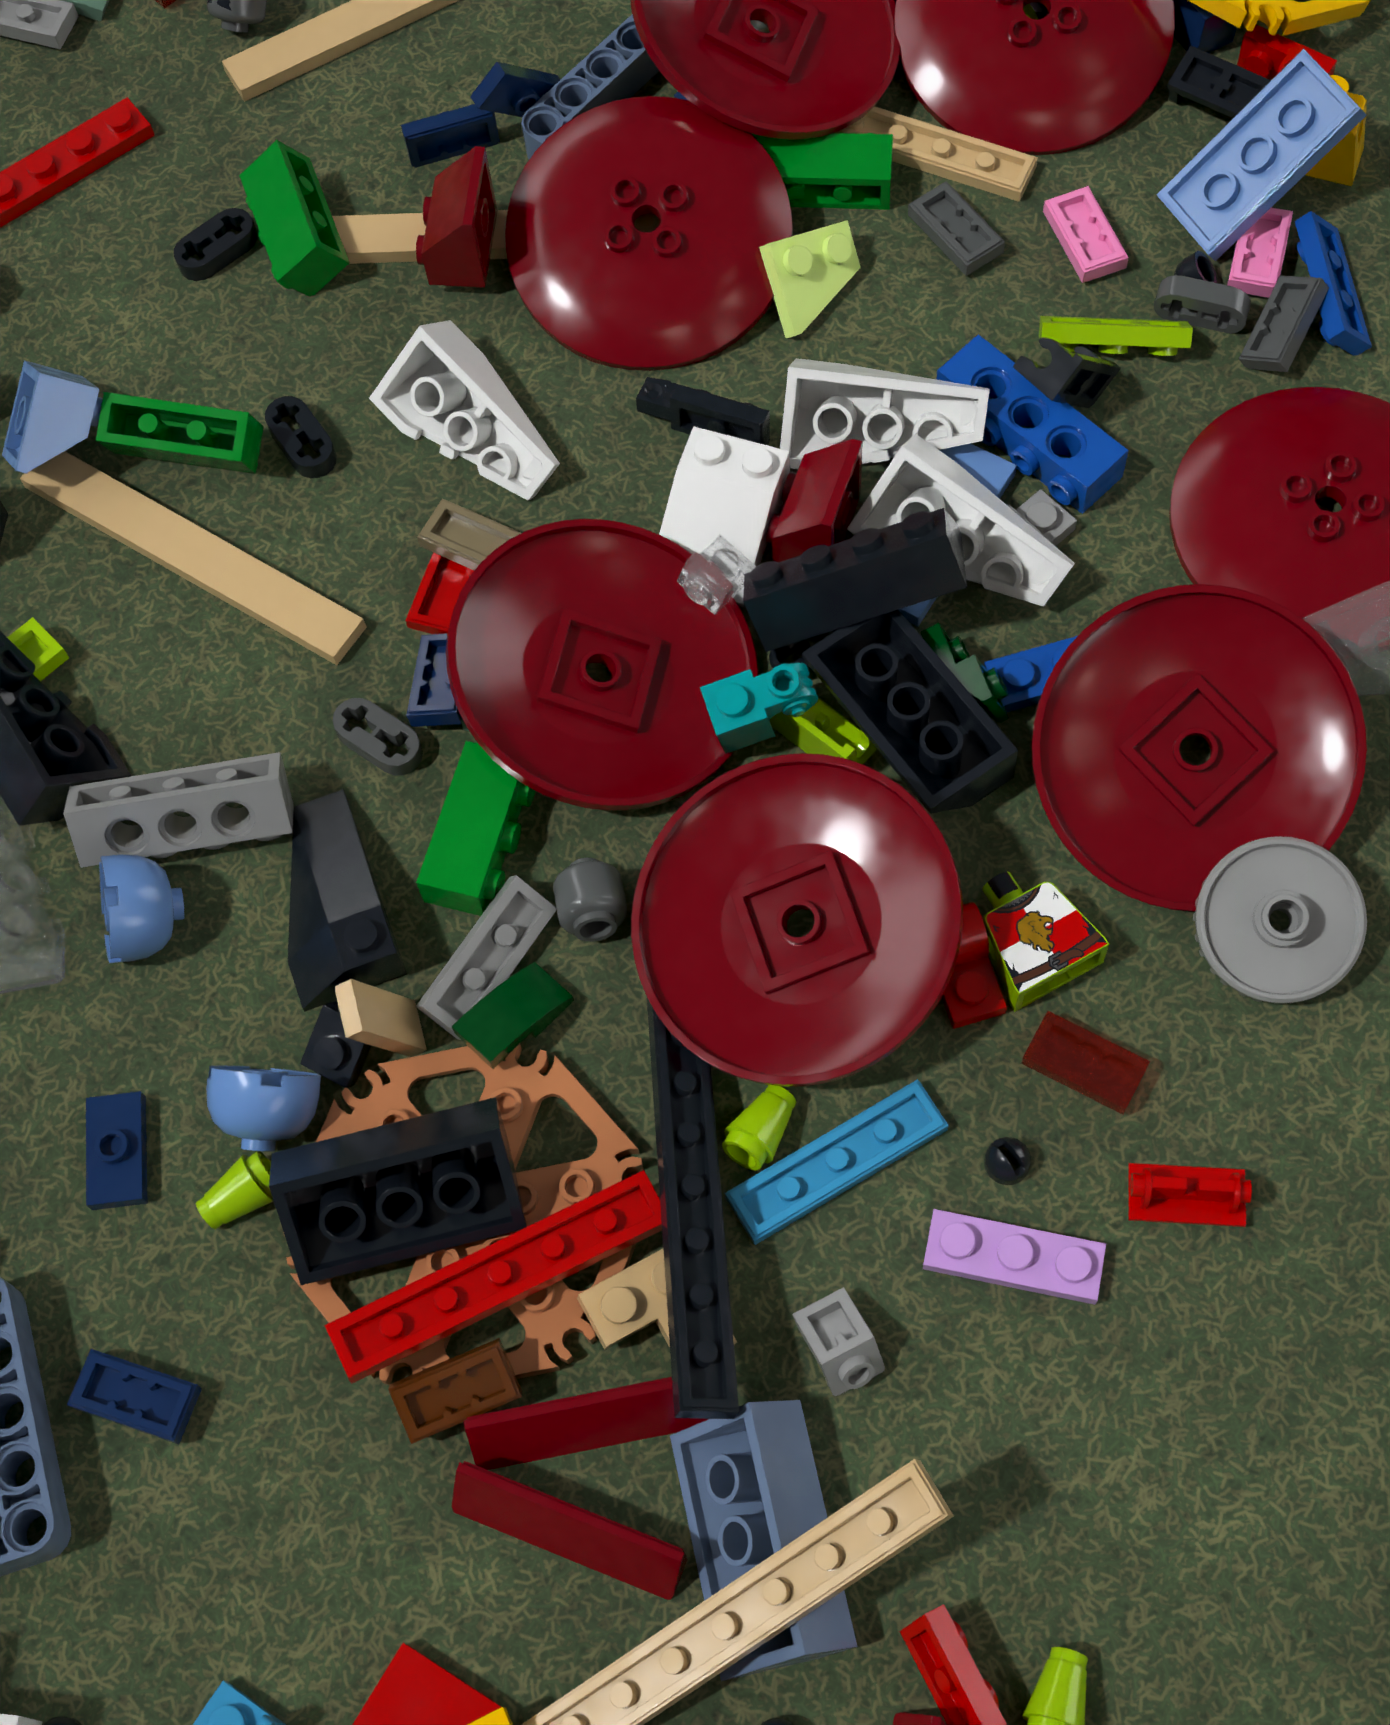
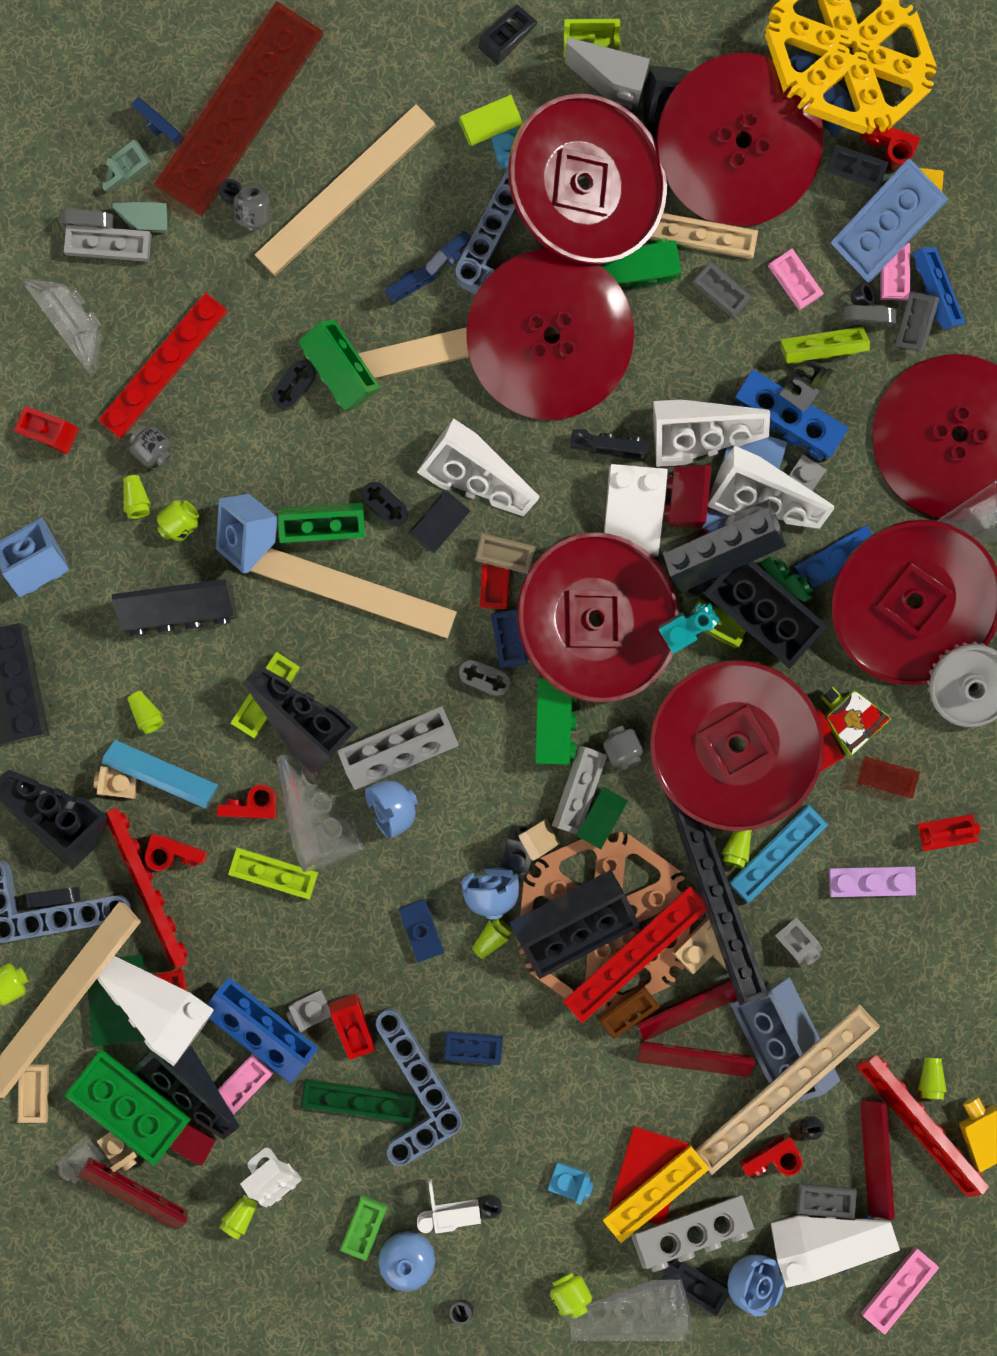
camera: 25 degrees left, 20 degrees up
black wedge [288,789,407,1012] -> none
dark red slope [416,146,498,288] -> none
clear bracket [677,535,756,615] -> none
yellowish green wing [759,220,861,338] -> none
black hinge [984,1137,1031,1185] -> none
none -> black hinge [408,491,470,554]

